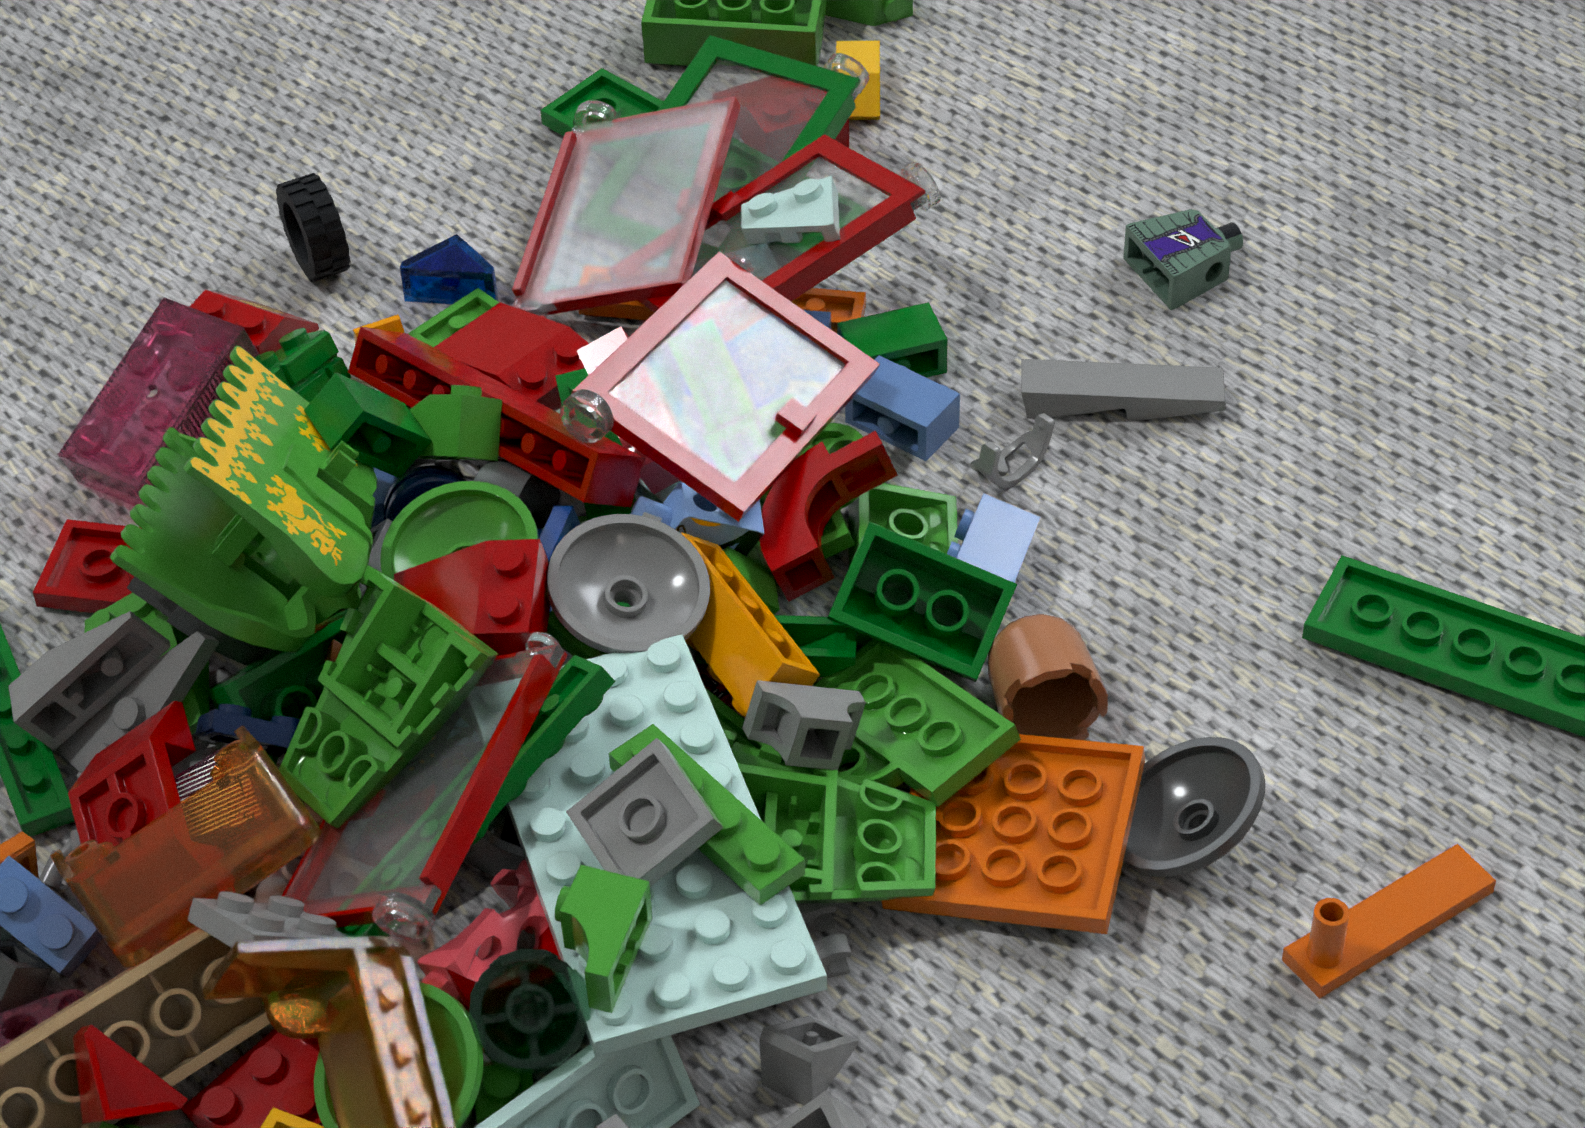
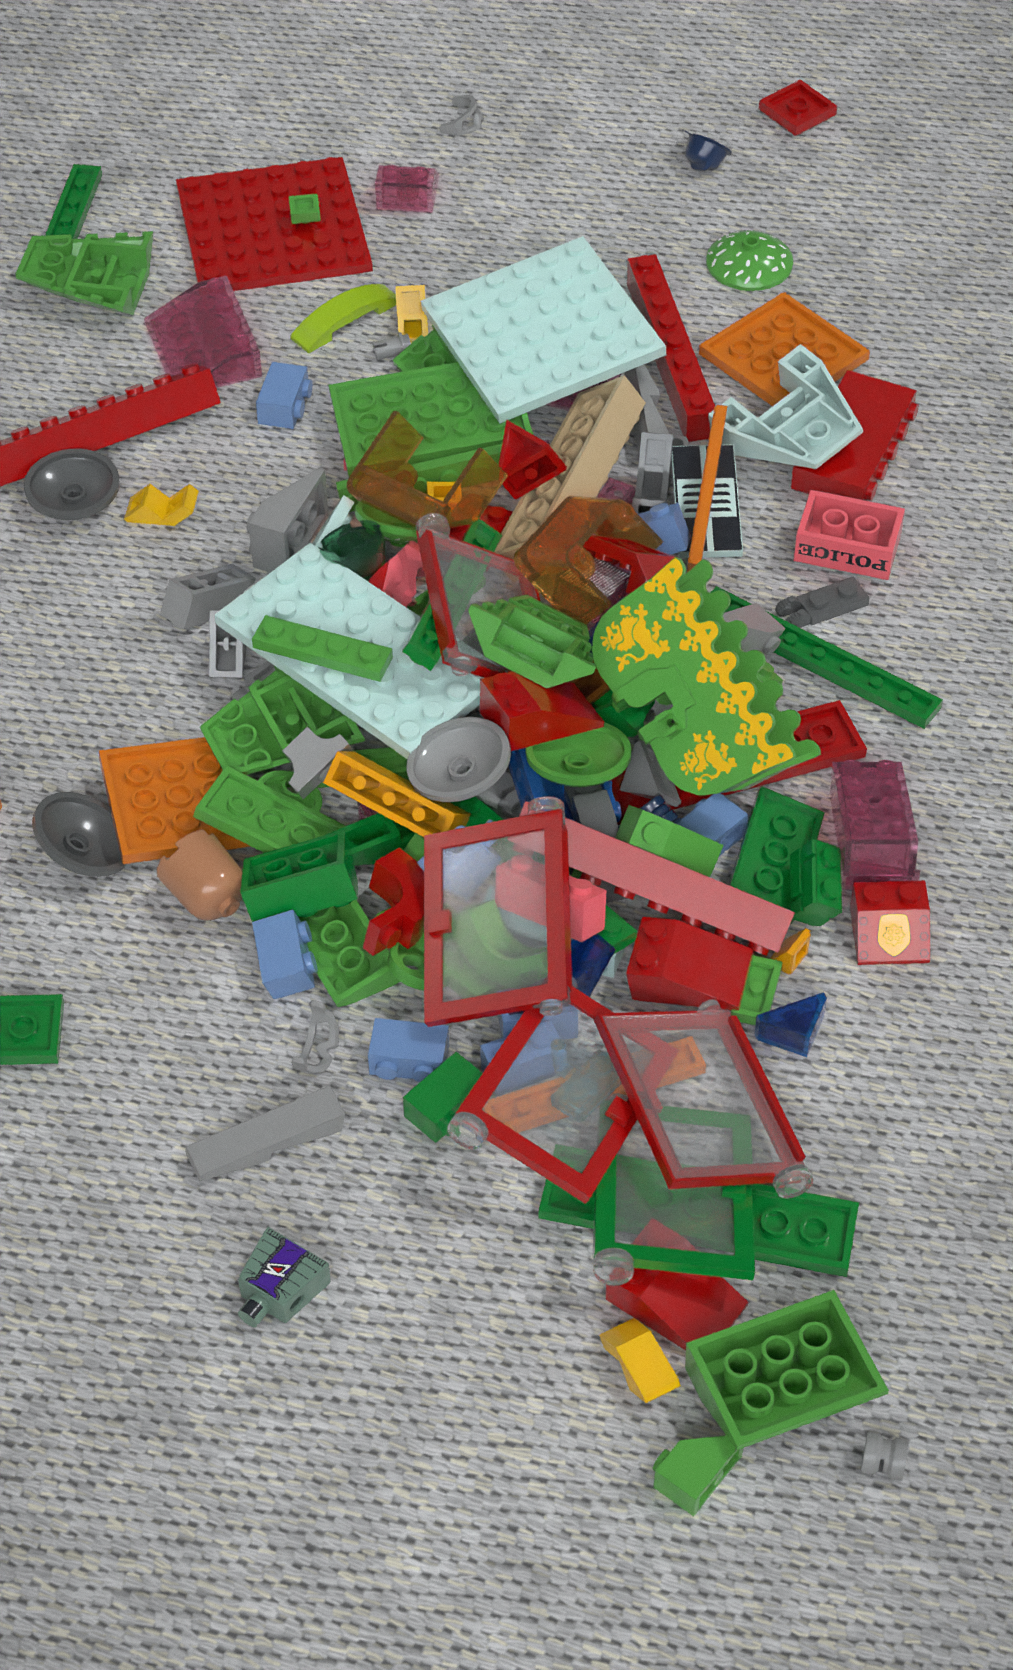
camera: 150 degrees right, 5 degrees up
light grey plate [187,892,356,965] -> none
black tyre [276,173,351,282] -> none
green brick [304,372,432,478] -> none
bright green arch [554,865,653,1013] -> none
light grey plate [566,738,724,887] -> none
light aqua wing [741,176,840,244] -> none

